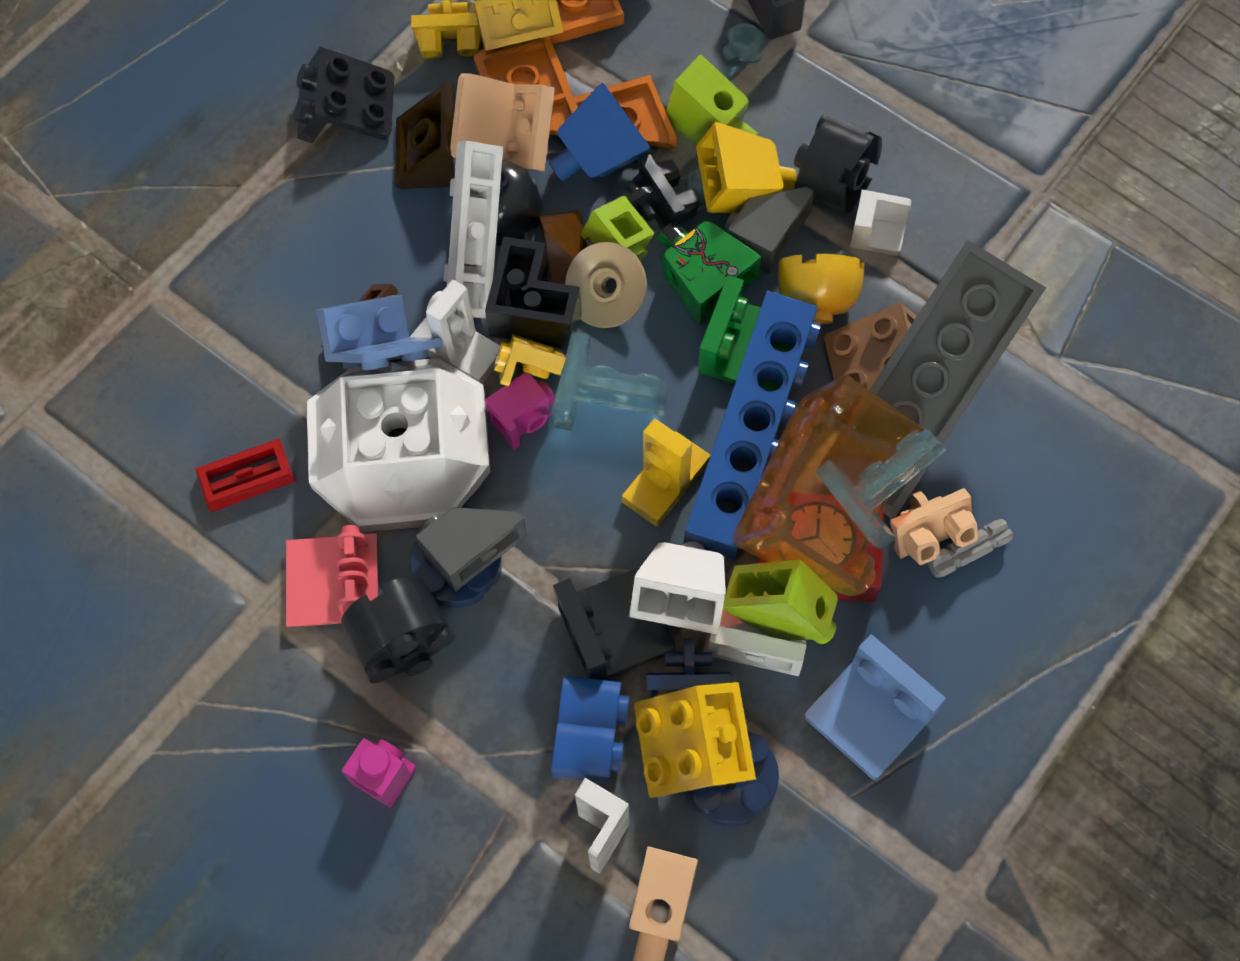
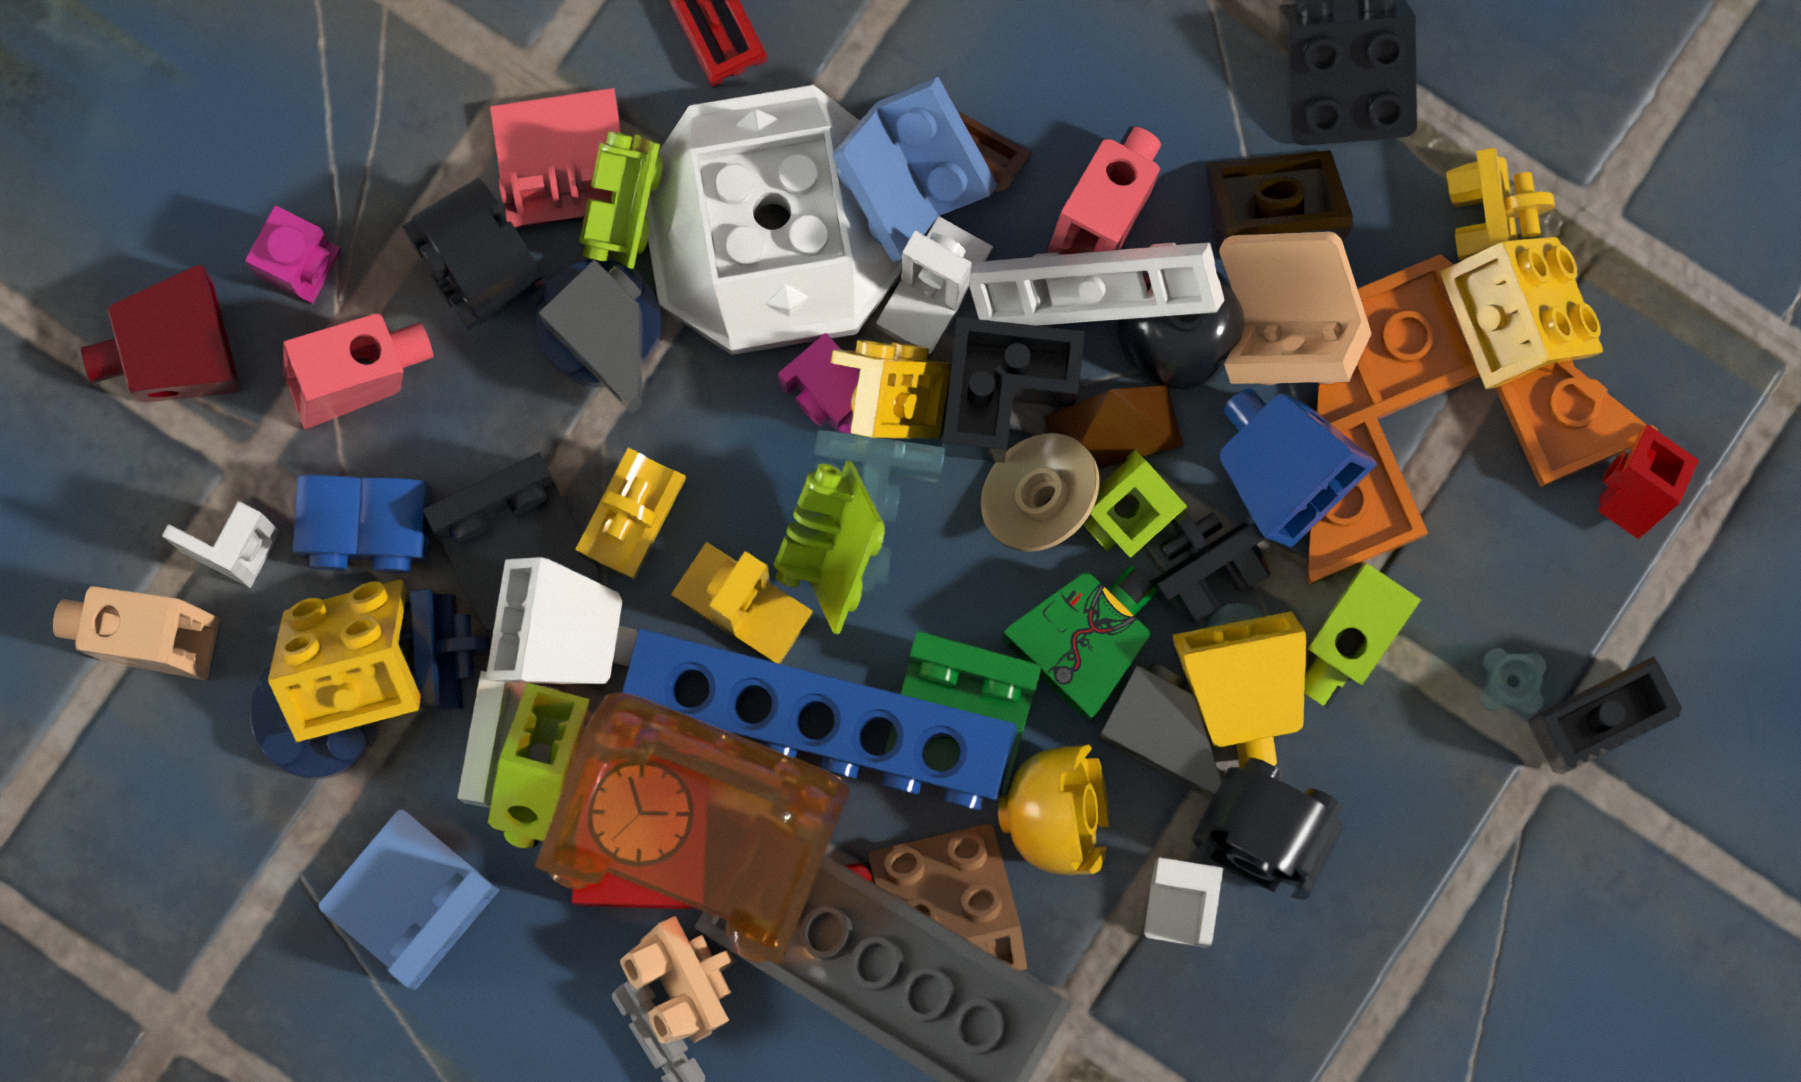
camera: 80 degrees right, 15 degrees up
clear light blue bracket [815,428,947,549] -> none
none -> dark red torso [81,264,243,402]
none -> coral torso [282,314,433,430]
none -> yellow hips [576,447,686,580]
none -> lime hinge [579,131,663,269]
none -> lime hinge [774,460,884,634]
none -> coral torso [1047,126,1161,255]

